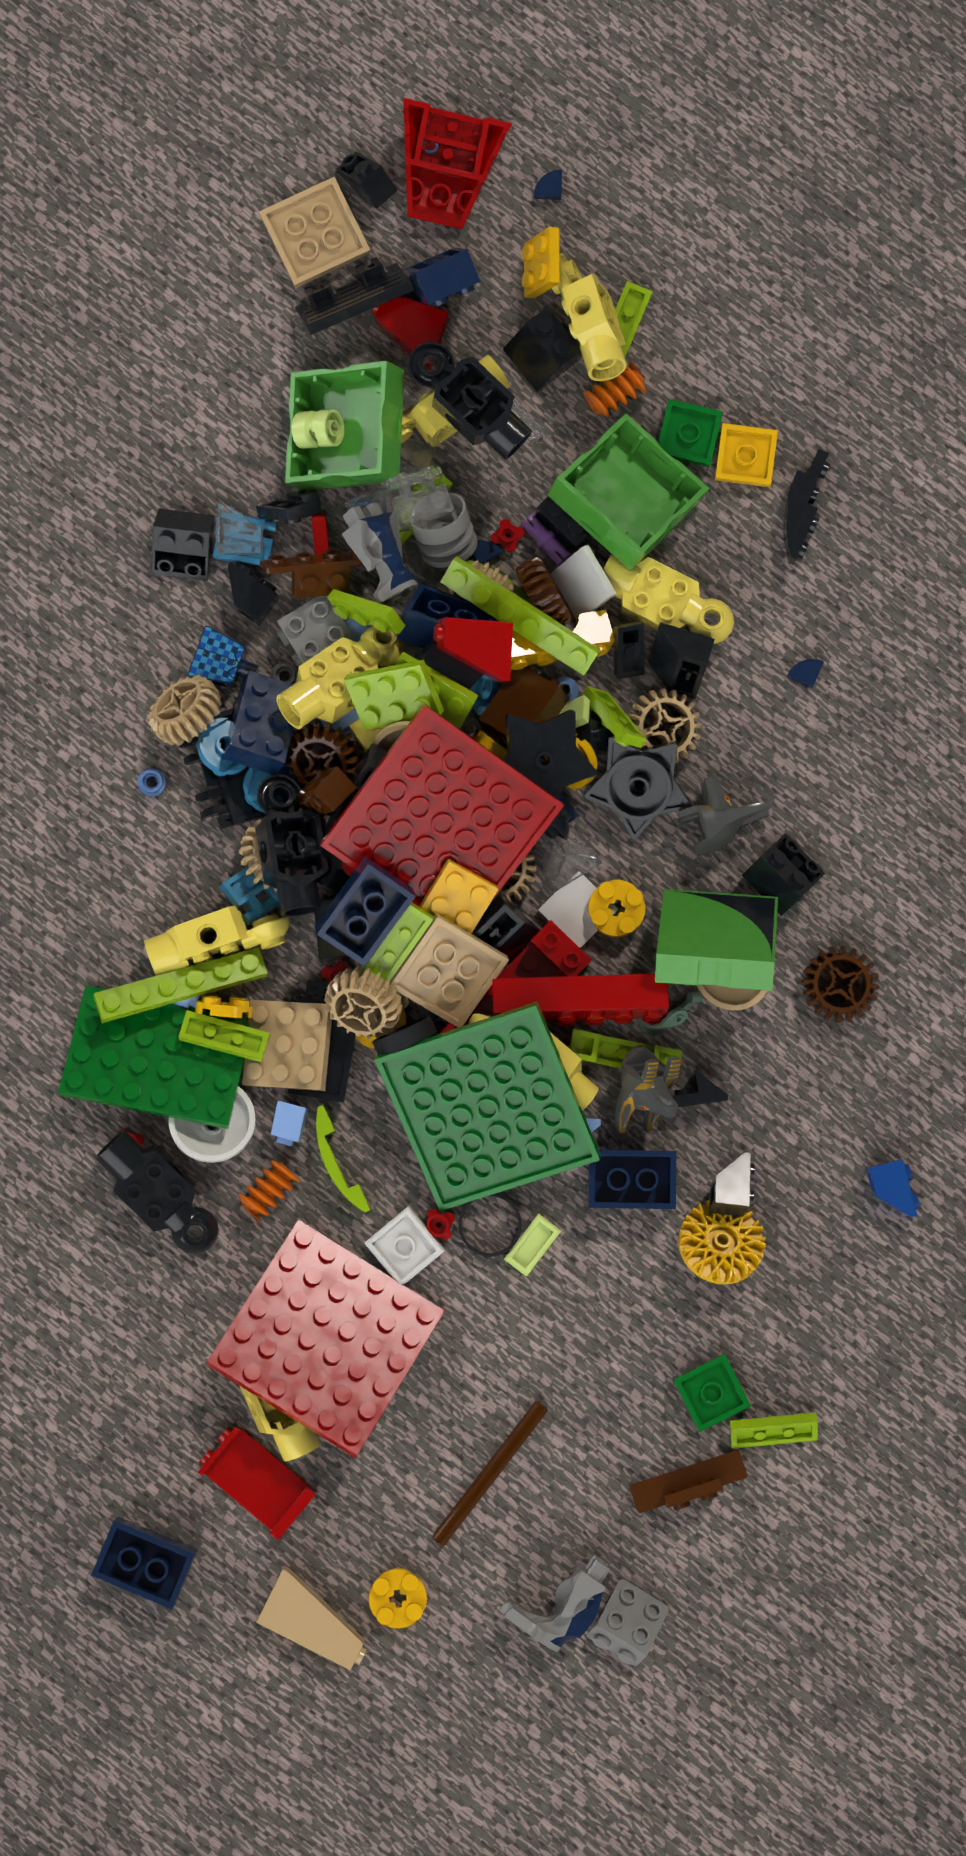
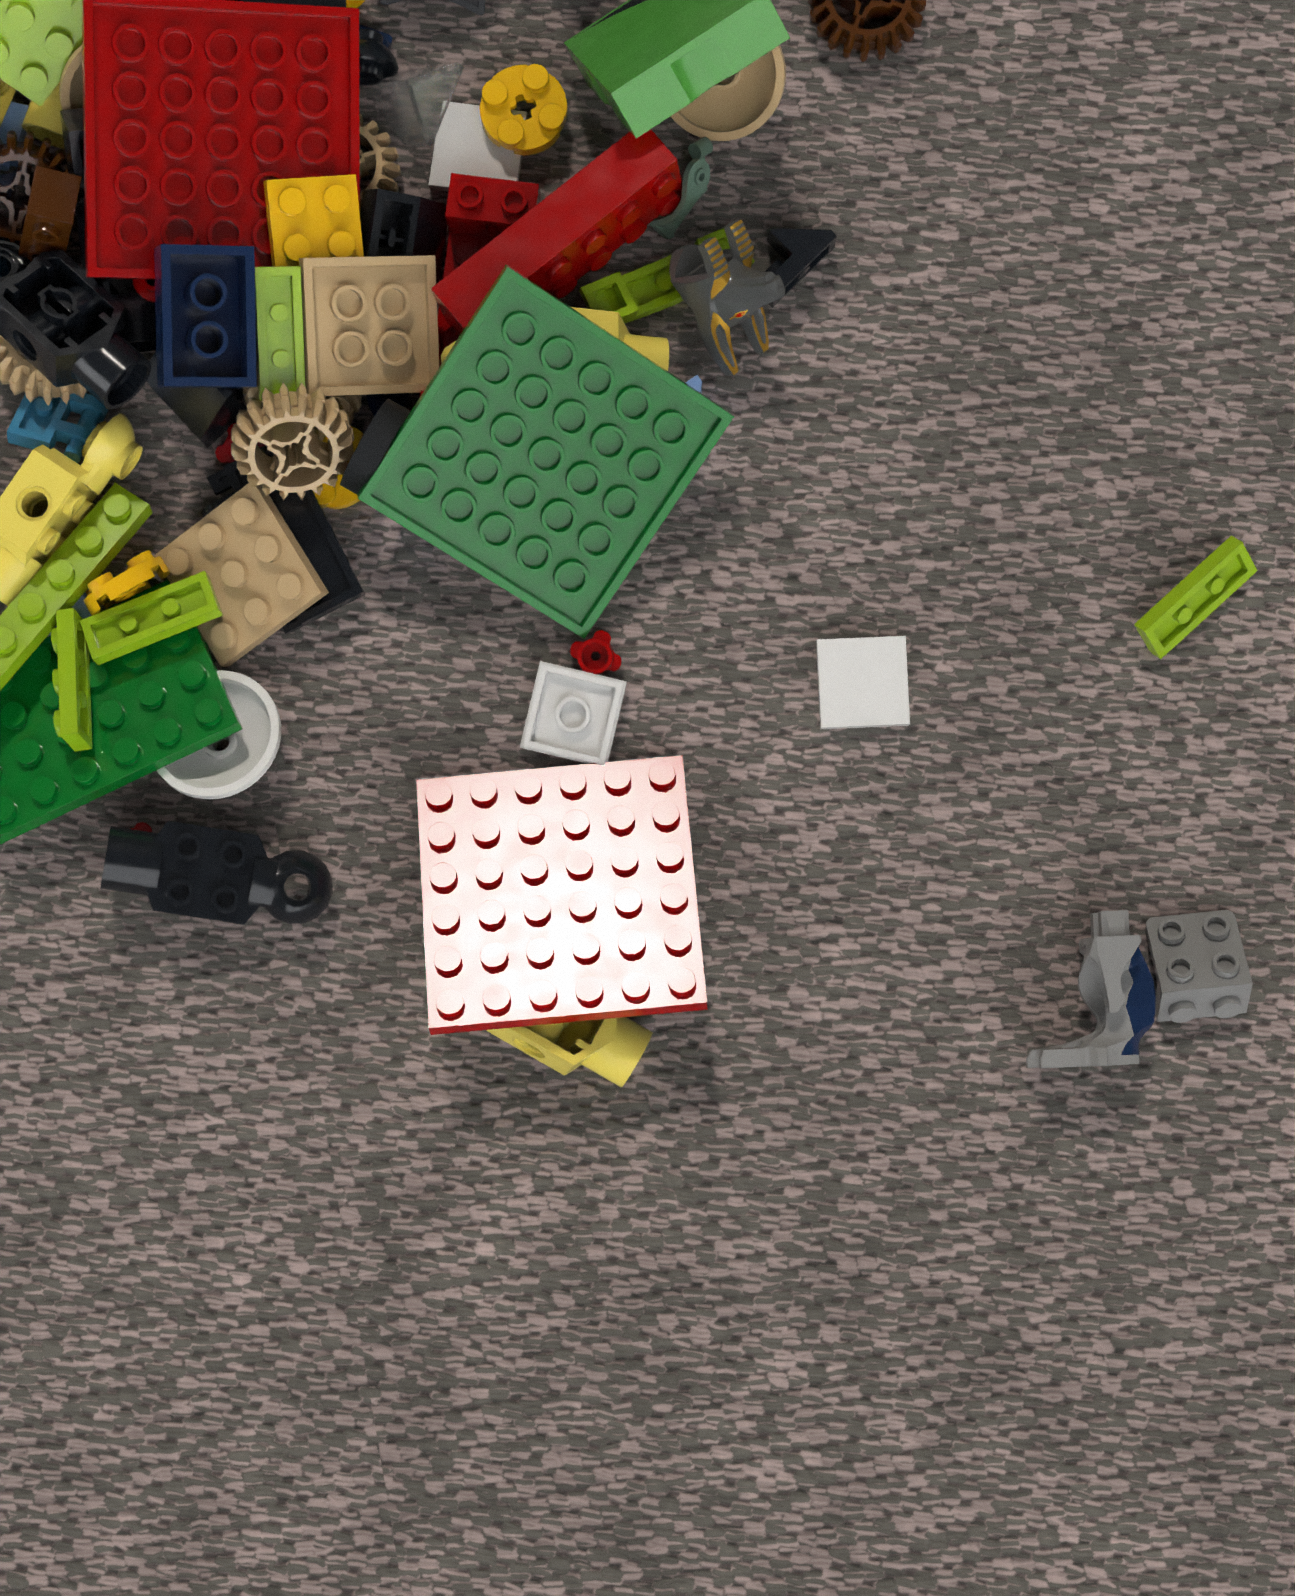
camera: 30 degrees left, 0 degrees up
dark blue brick [91,1516,198,1609] -> none
red panel [198,1425,317,1540] -> none
orange piece [238,1160,301,1223] -> none
tan slope [256,1566,367,1670] -> none
light blue slope [271,1101,309,1146] -> none
lime slope [316,1105,371,1212] -> none
yellow plate [369,1568,427,1628] -> none
reddish brown axle [432,1401,548,1546] -> none
black tyre [458,1194,522,1257] -> none
yellowish green tile [504,1213,561,1277] -> none
dark blue brick [587,1150,676,1209] -> none
reddish brown bracket [630,1450,747,1513] -> none
green plate [673,1353,751,1432] -> none
yellow wheel [678,1200,766,1284] -> none
slope [709,1152,755,1217] -> none
blue slope [866,1159,920,1217] -> none
none -> lime plate [51,608,92,752]
none -> white tile [816,636,910,729]

